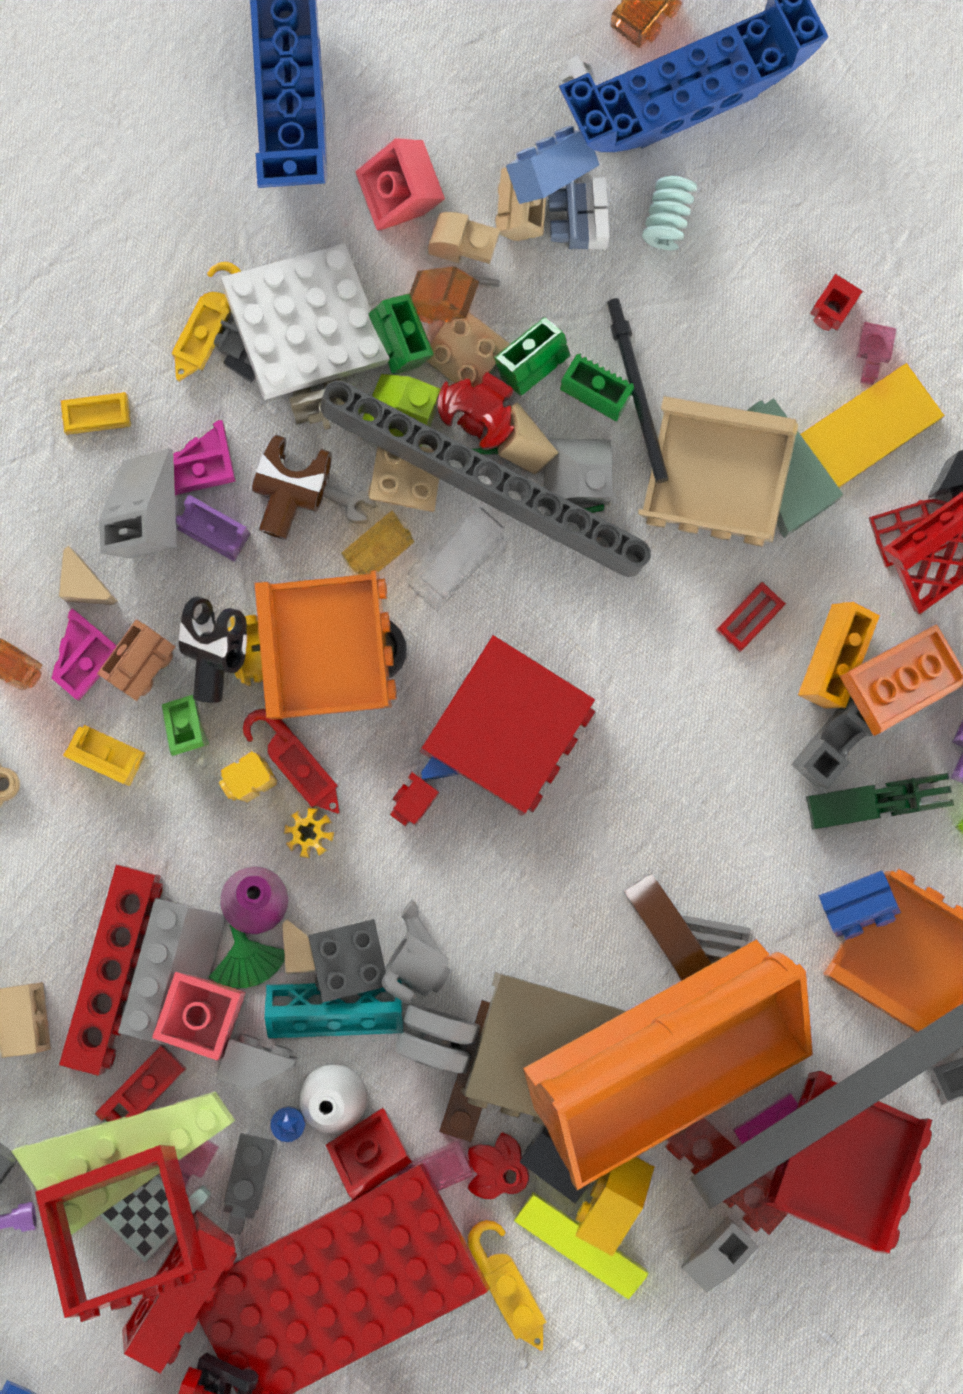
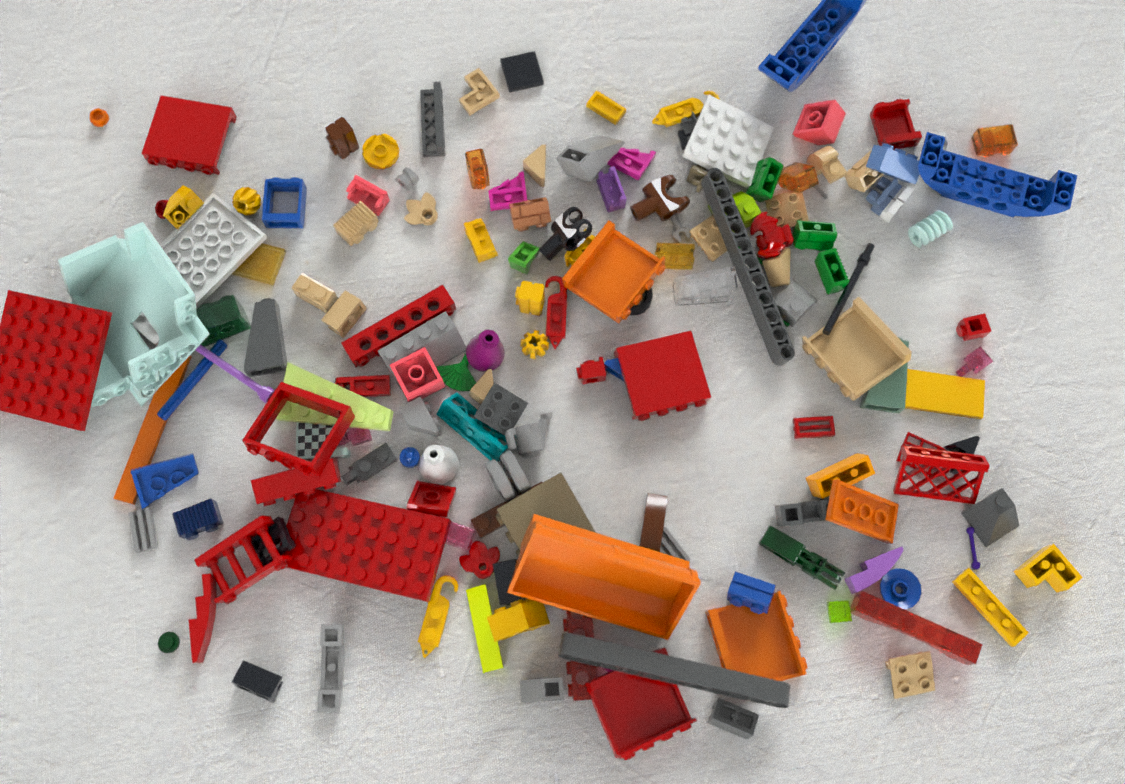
camera: 40 degrees right, 10 degrees down
none -> red panel [870,99,922,150]

